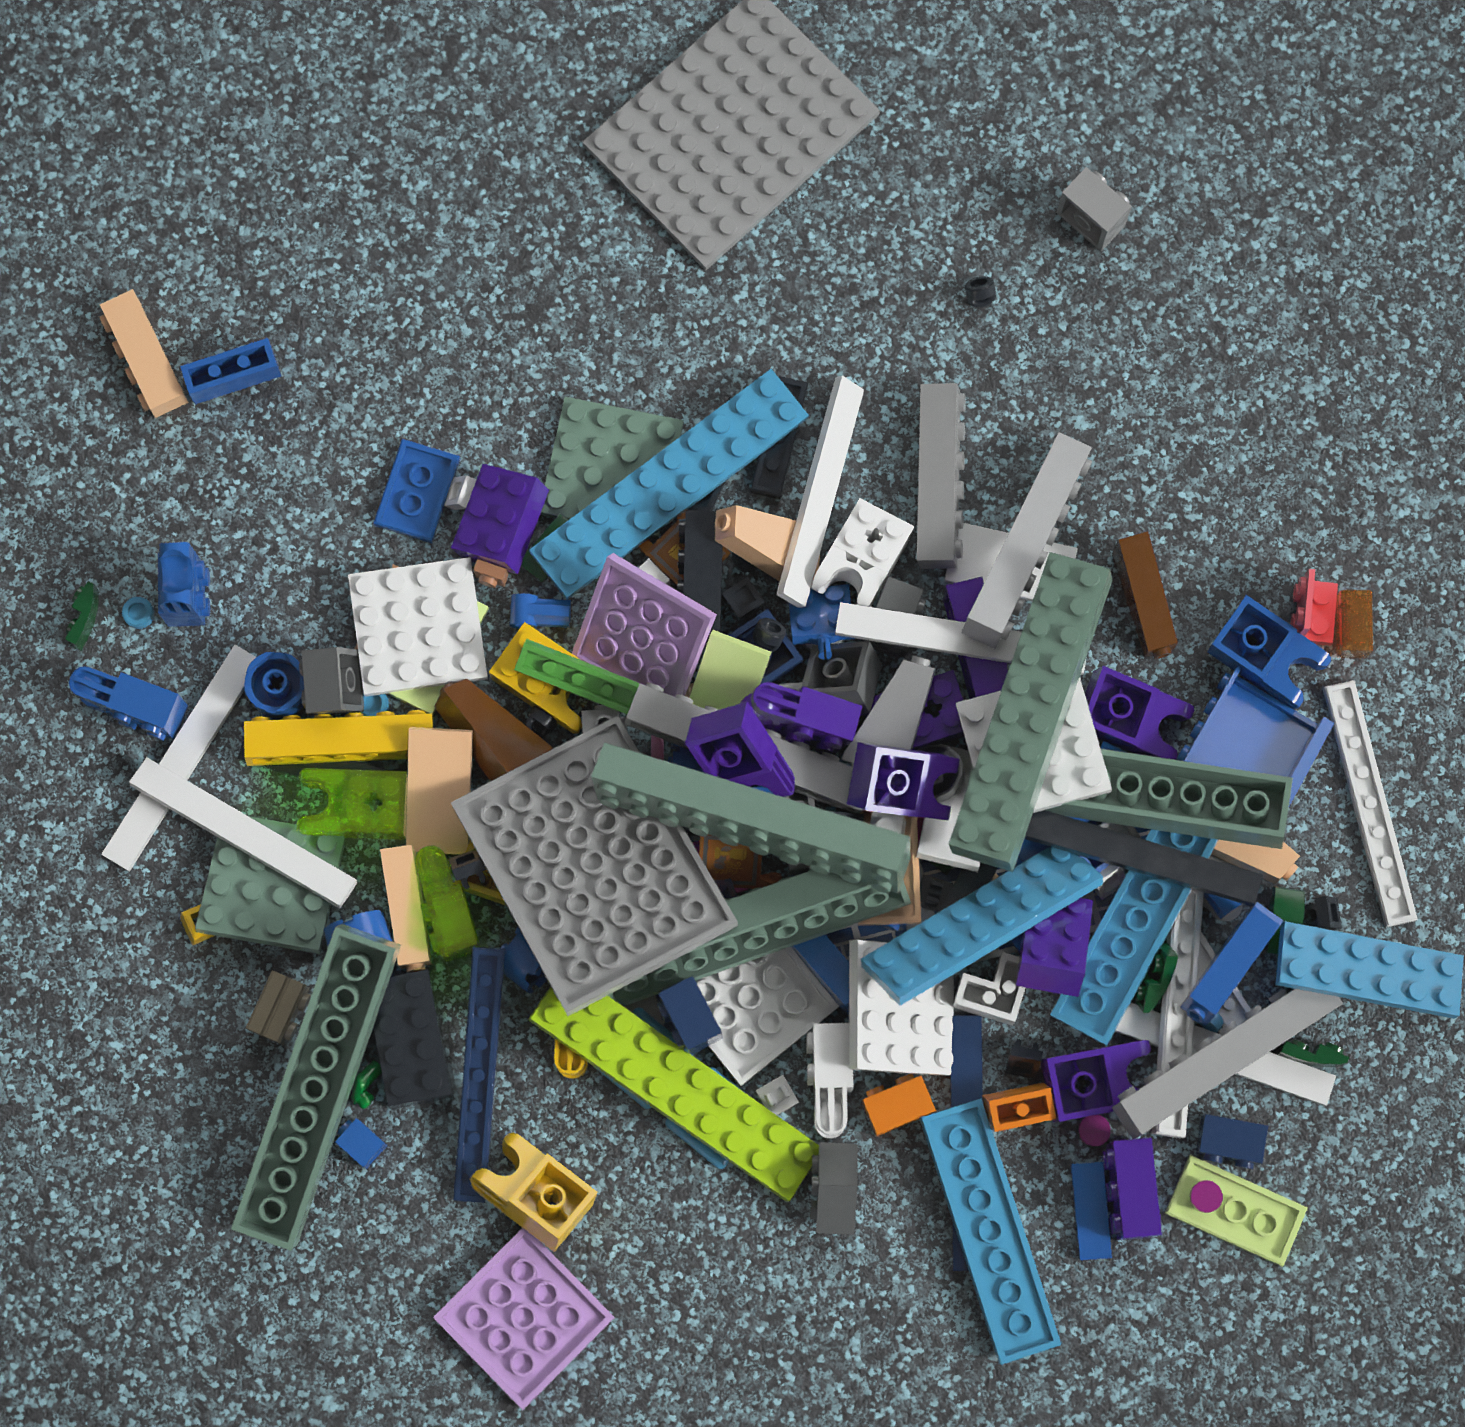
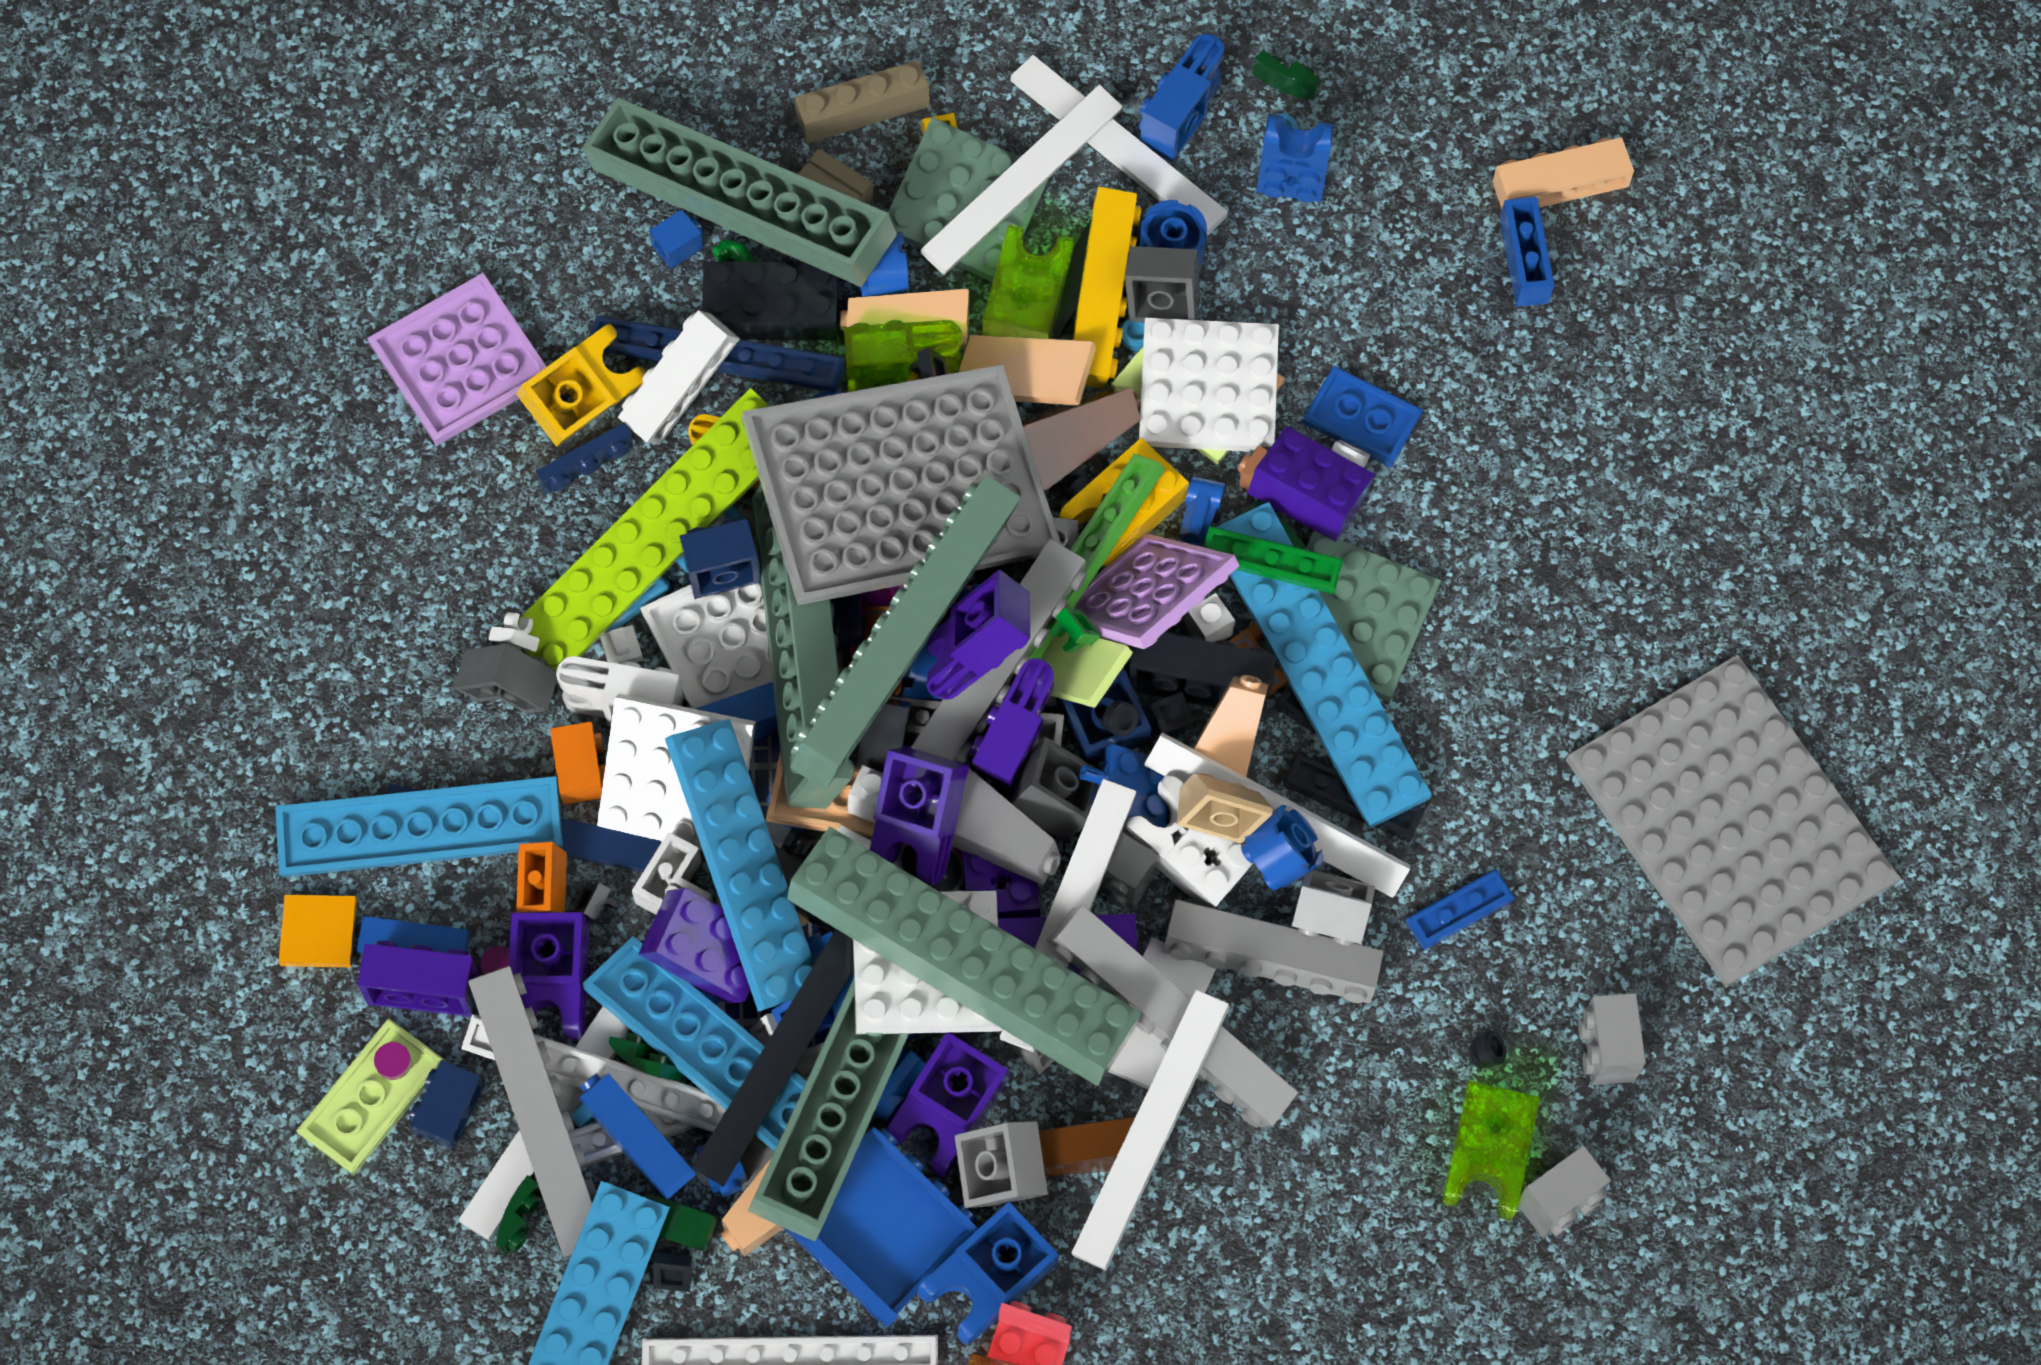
camera: 100 degrees right, 10 degrees down
none -> light orange tile [279,895,357,968]
none -> white tile [488,612,539,652]
none -> dark blue plate [535,422,633,495]
none -> white brick [618,310,740,445]
none -> dark tan brick [794,60,930,144]
none -> light grey brick [954,1121,1048,1208]
none -> green tile [1050,607,1101,653]
none -> white tile [1071,990,1230,1271]
none -> tan slope [1177,773,1273,844]
none -> green tile [1203,526,1343,594]
none -> blue brick [1241,805,1324,890]
none -> brick [1292,870,1375,946]
none -> blue tile [1405,869,1515,951]
none -> clear neon green brick [1442,1081,1540,1221]
none -> light grey brick [1578,993,1646,1085]

